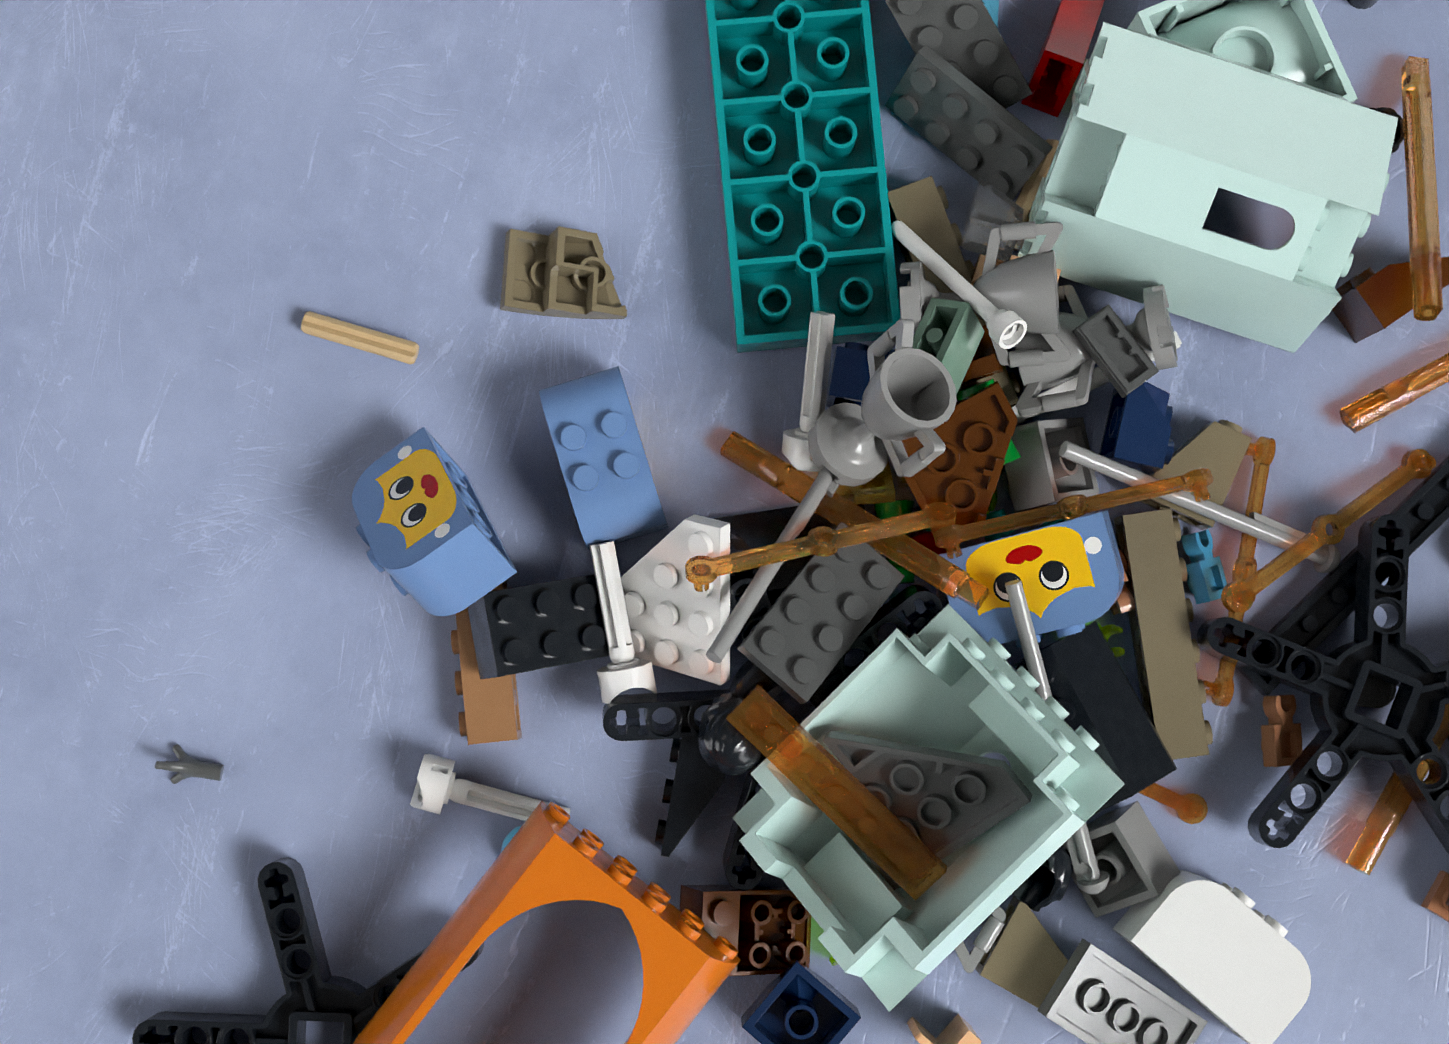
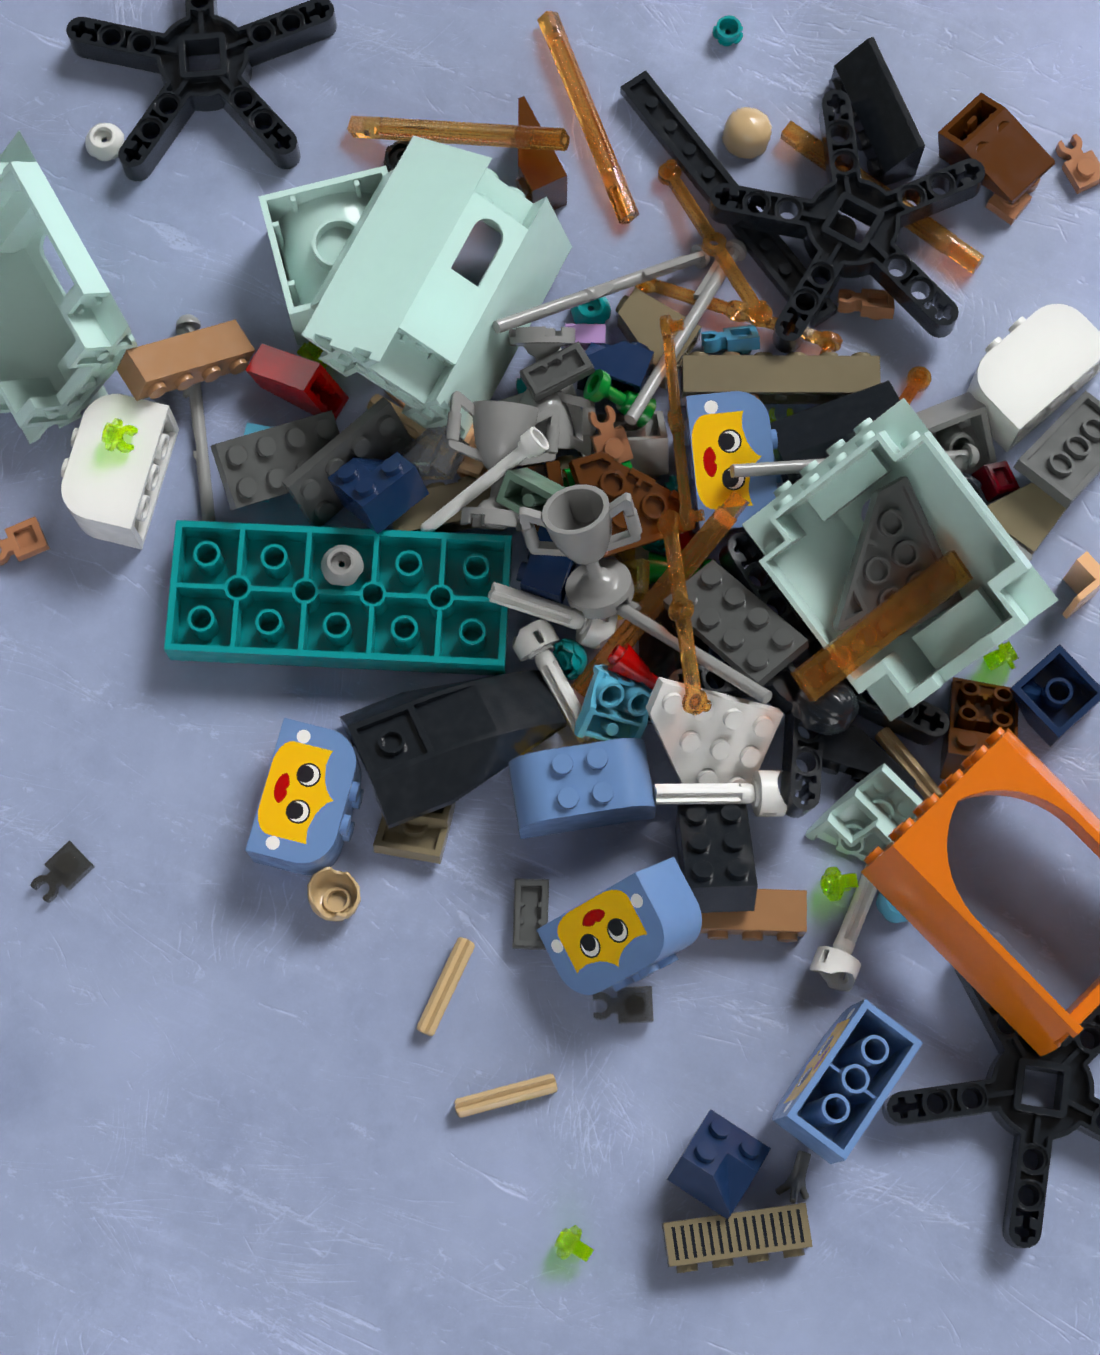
camera: 80 degrees left, 10 degrees down
none -> brick [245,718,364,875]
none -> tan hair [307,867,361,921]
none -> light grey plate [321,545,364,586]
none -> dark blue slope [328,452,429,534]
none -> black wedge [340,670,567,829]
none -> tan axle [454,1074,558,1118]
none -> light grey bar [493,244,710,334]
none -> white piece [512,618,591,744]
none -> dark grey plate [512,879,549,950]
none -> teal plate [553,638,587,680]
none -> clear neon green plate [555,1225,594,1262]
none -> lavender piece [565,323,606,351]
none -> teal plate [570,296,611,324]
none -> medium azure slope [574,664,653,741]
none -> green piece [583,369,656,428]
none -> nougat plate [588,405,634,463]
none -> clear smoke plate [592,986,654,1024]
none -> red cone [607,643,658,690]
none -> dark tan brick [662,1203,813,1273]
none -> dark blue slope [667,1109,771,1220]
none -> medium blue brick [772,999,923,1164]
none -> light aqua slope [805,763,923,861]
none -> clear neon green plate [820,867,859,901]
none -> tan axle [875,727,941,799]
none -> dark red slope [971,460,1020,503]

